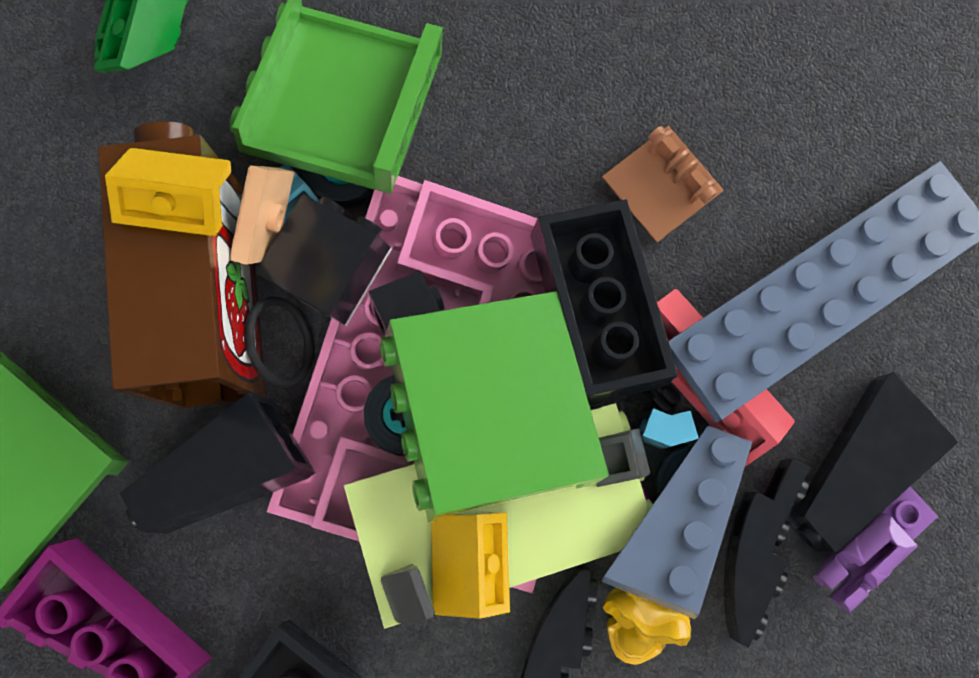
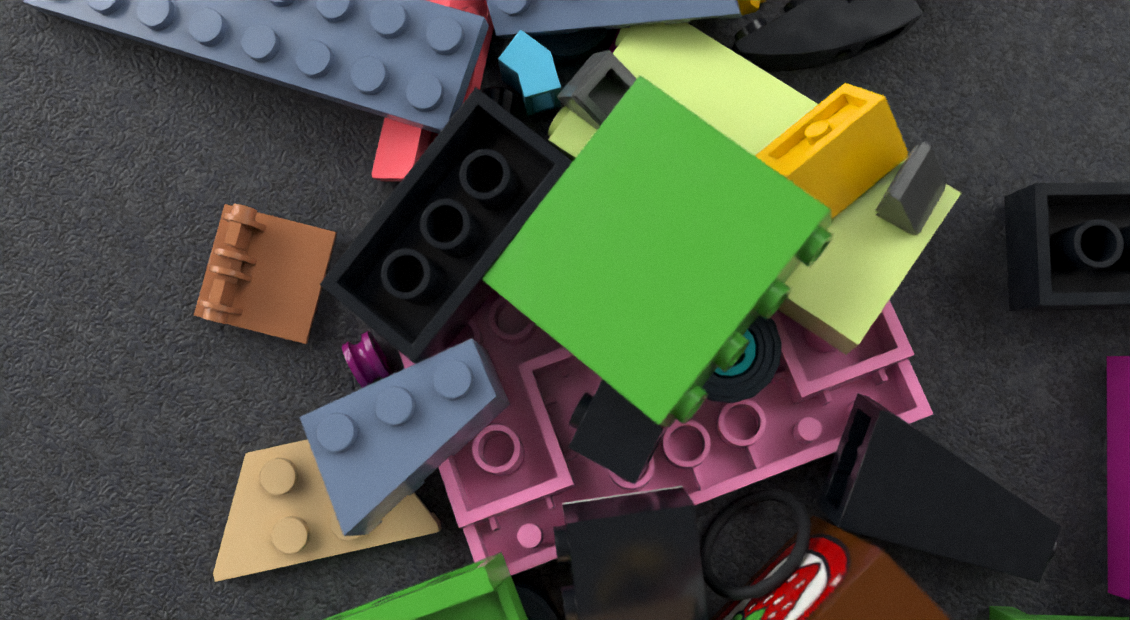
camera: 130 degrees left, 5 degrees up
none -> tan wing [213,439,442,582]
none -> sand blue wedge [300,338,510,536]
none -> magenta bush [341,331,393,388]

